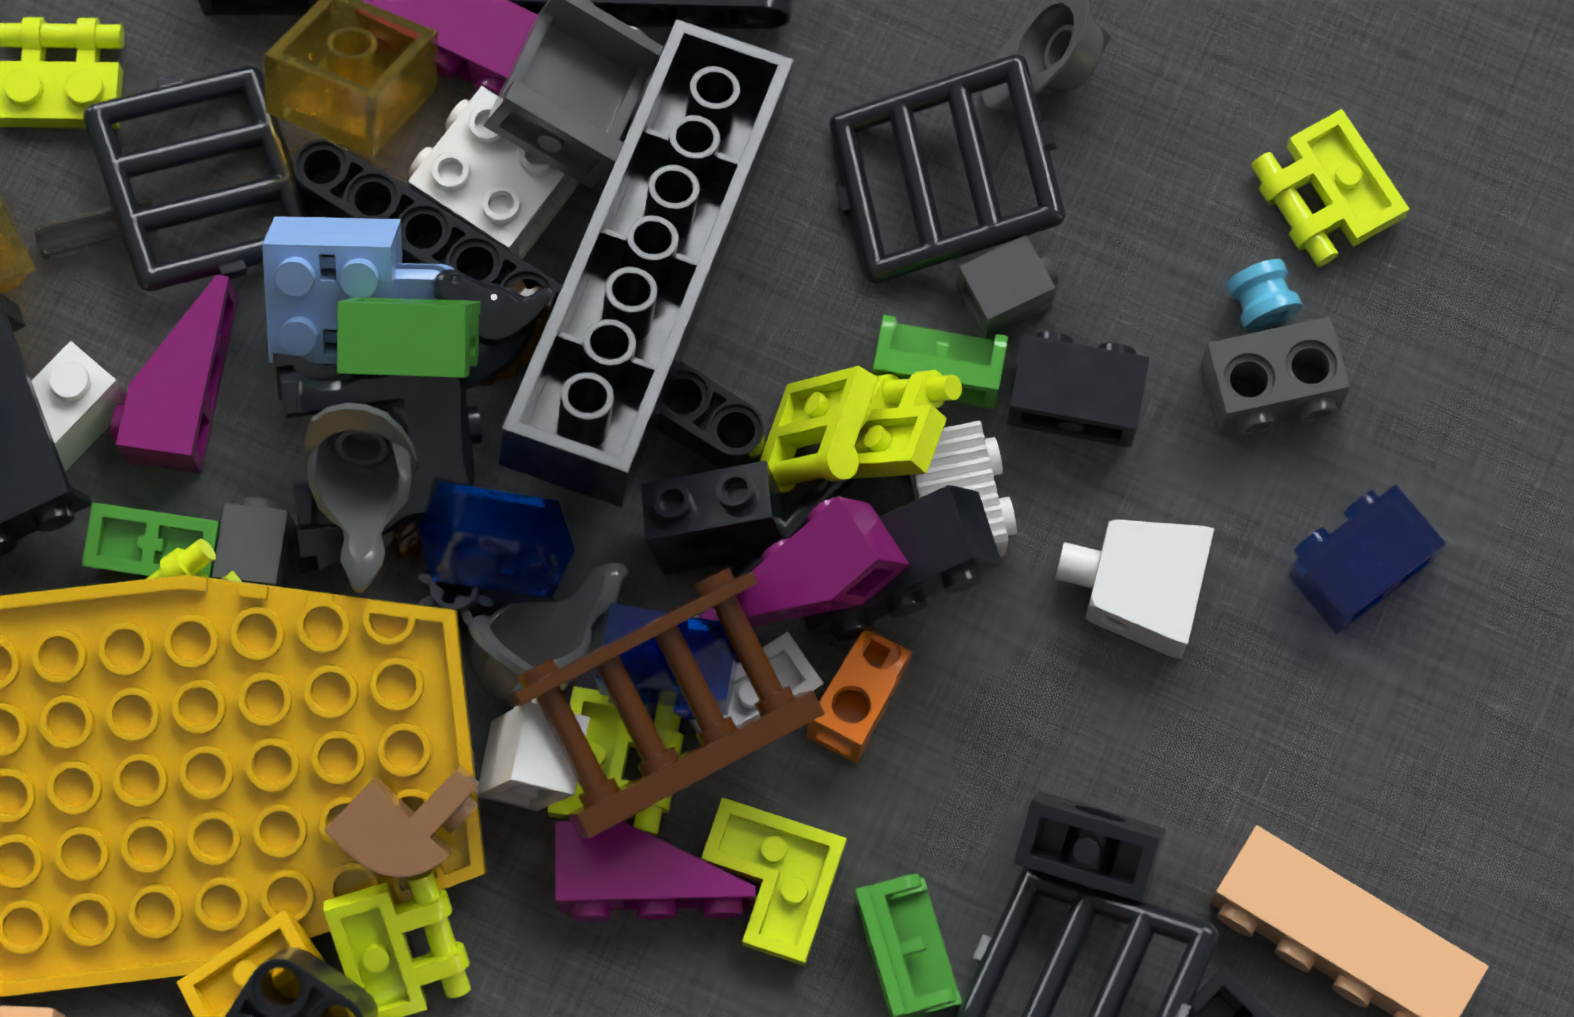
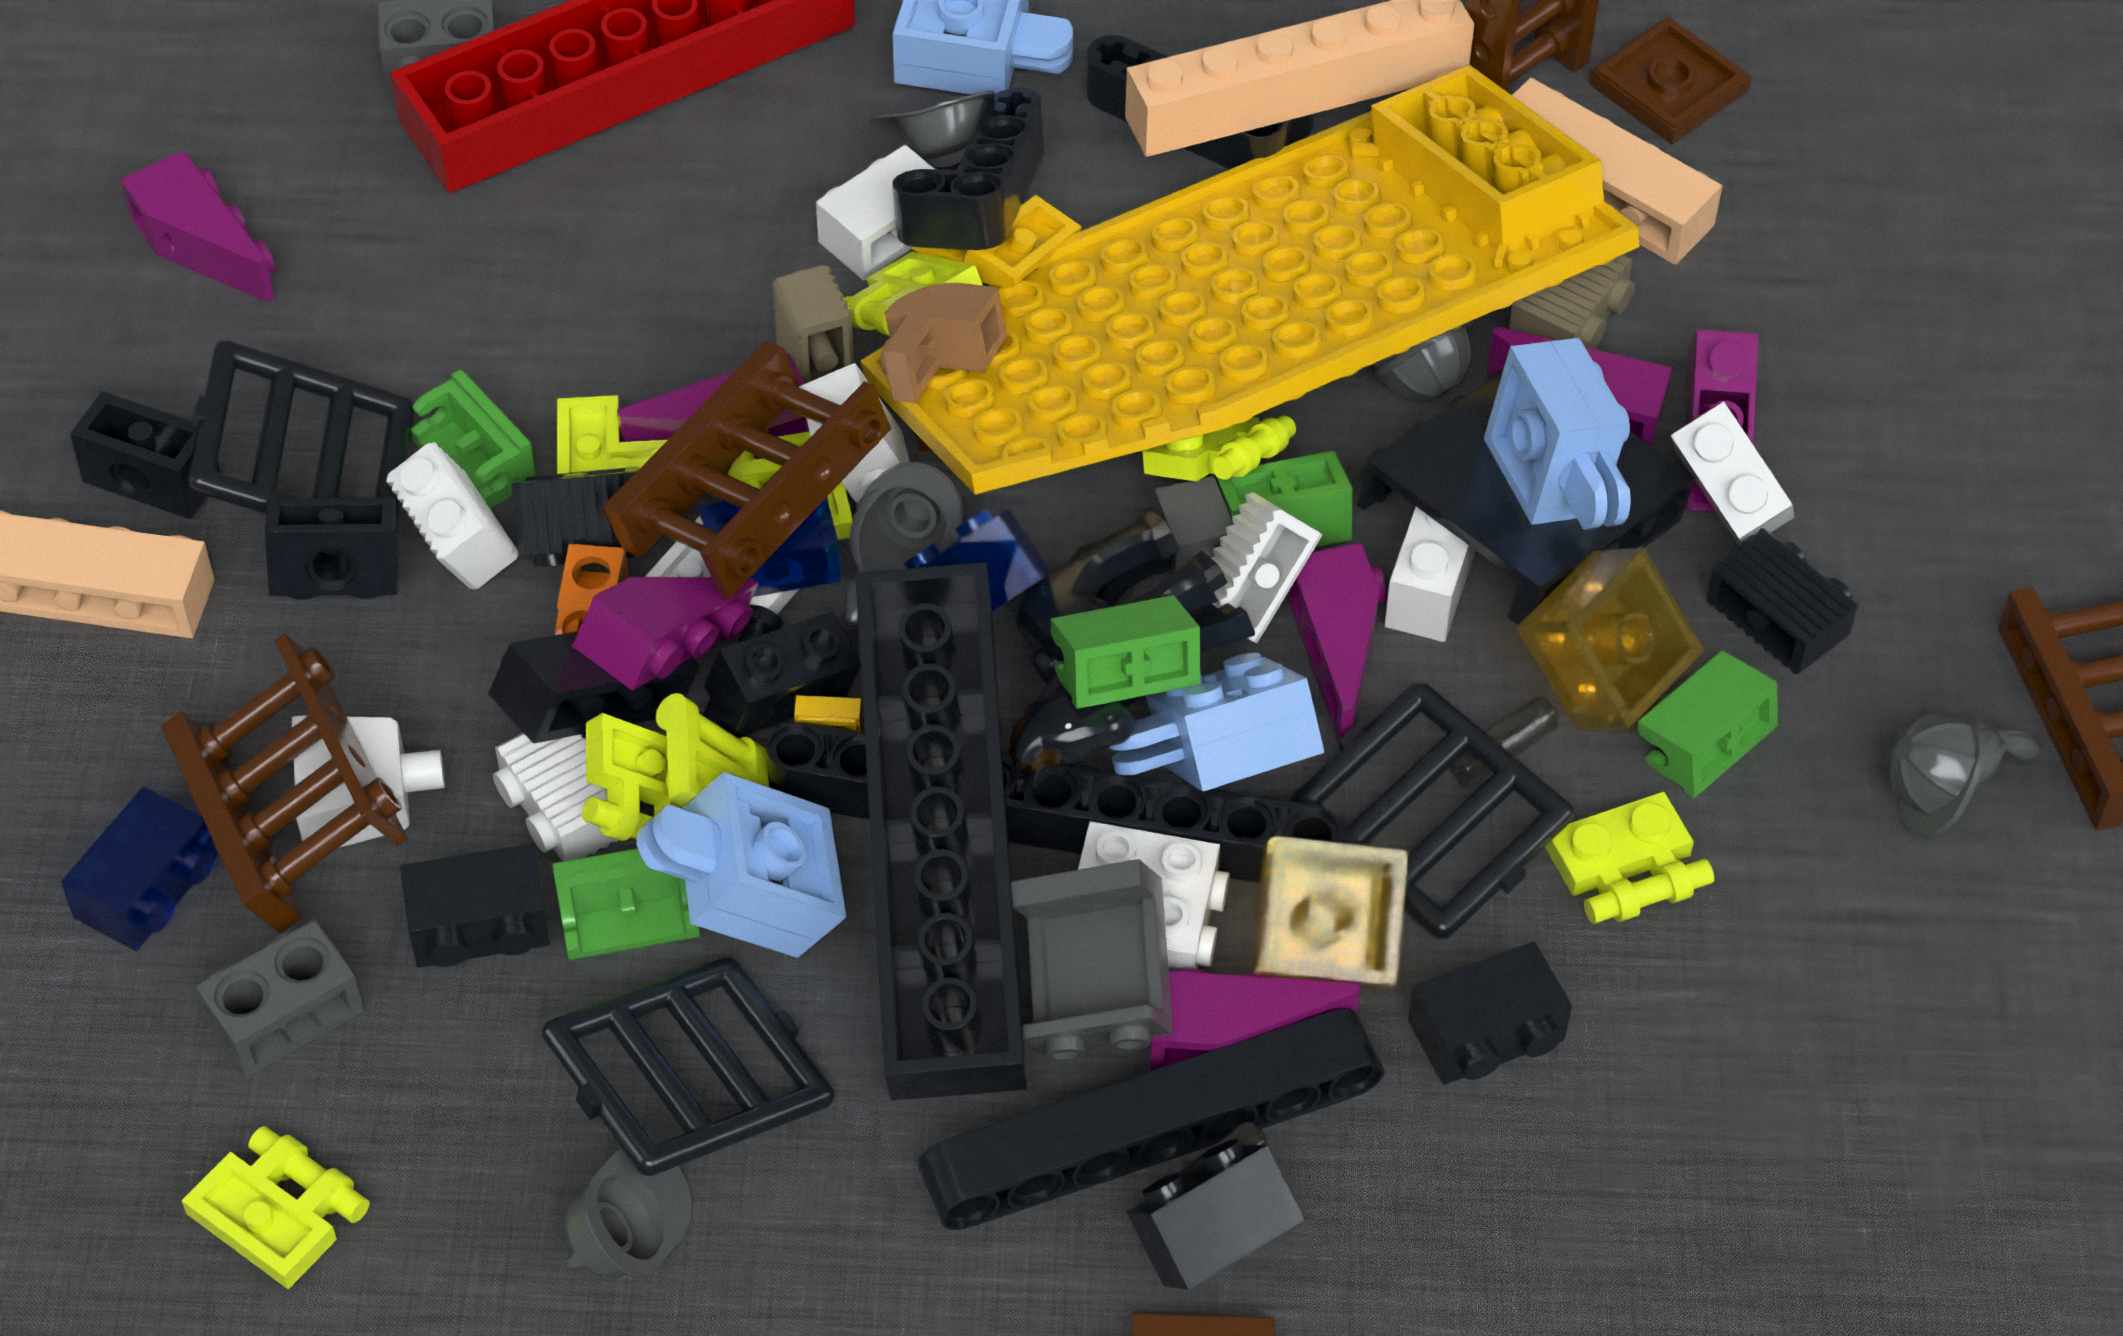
camera: 155 degrees right, 20 degrees down
dark grey piece [303,403,418,592] -> none
dark grey brick [957,235,1059,339] -> none
medium azure wheel [1226,259,1303,332] -> none
none -> reddish brown fence [161,633,408,934]
none -> white brick [386,442,519,589]
none -> black brick [511,466,639,567]
none -> light blue brick [636,772,847,958]
none -> dark tan brick [772,265,854,384]
none -> yellow tile [794,695,864,732]
none -> white brick [1212,492,1323,643]

